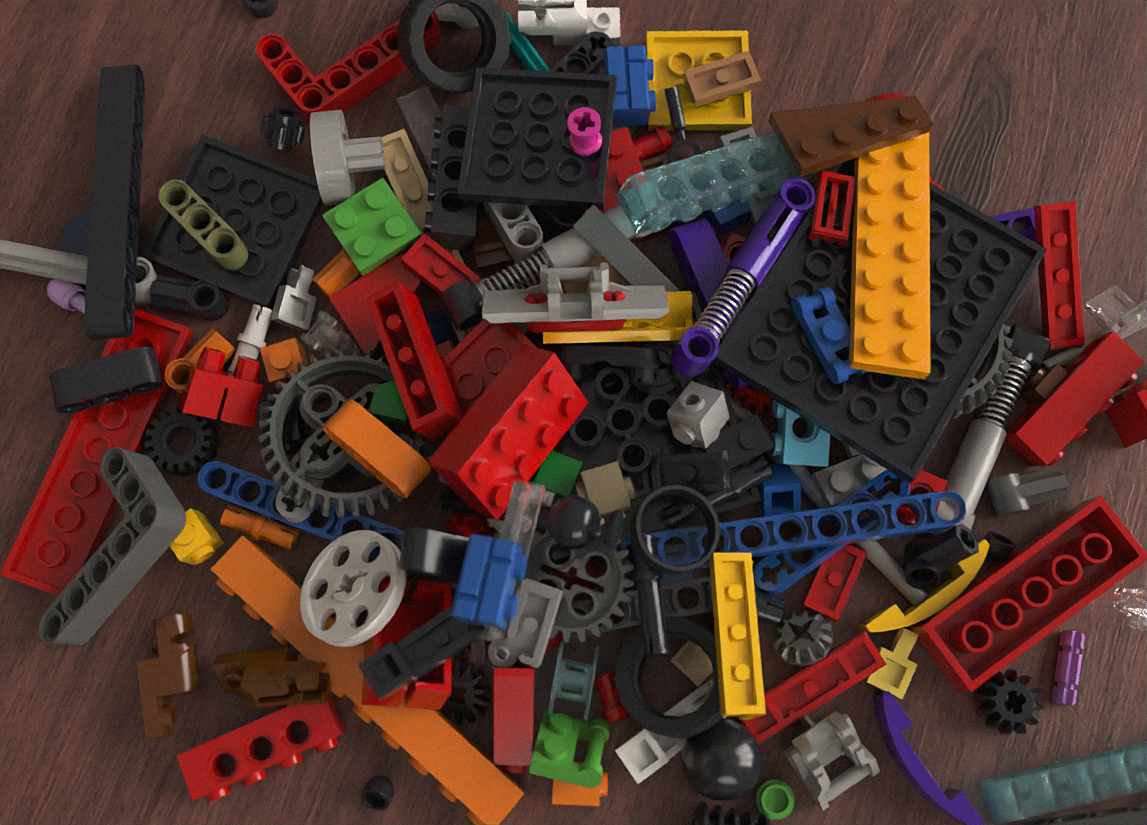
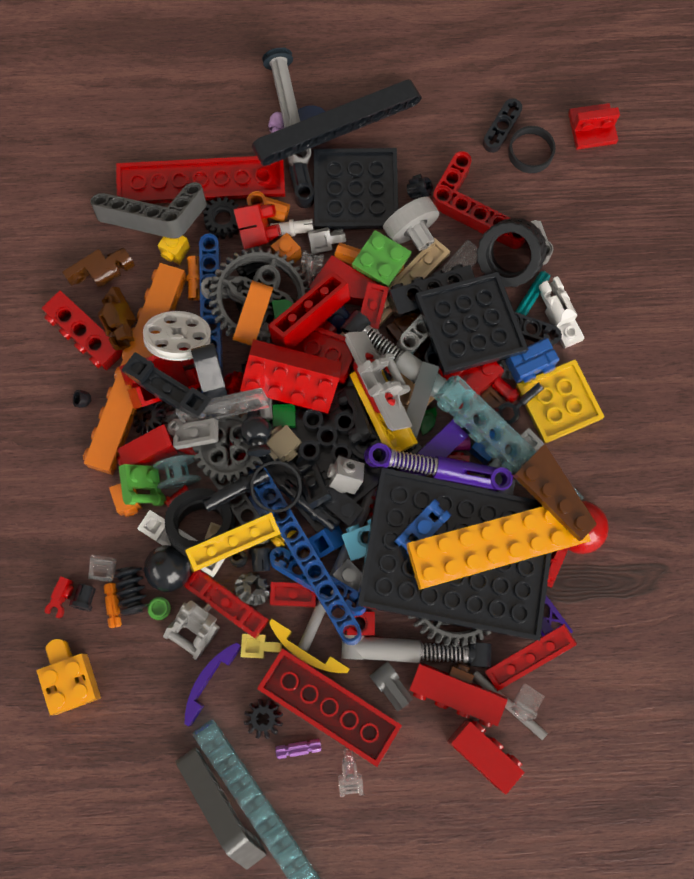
camera: 65 degrees right, 0 degrees up
black beam [49,347,163,414] -> none
olive beam [158,179,248,270] -> none
blue brick [451,534,527,630] -> none
dark pink bush [567,107,602,156] -> none
medium nougat plate [683,51,761,107] -> none
red tile [808,170,856,246] -> none
black piece [904,523,979,589] -> none
black hinge [984,531,1016,563] -> none

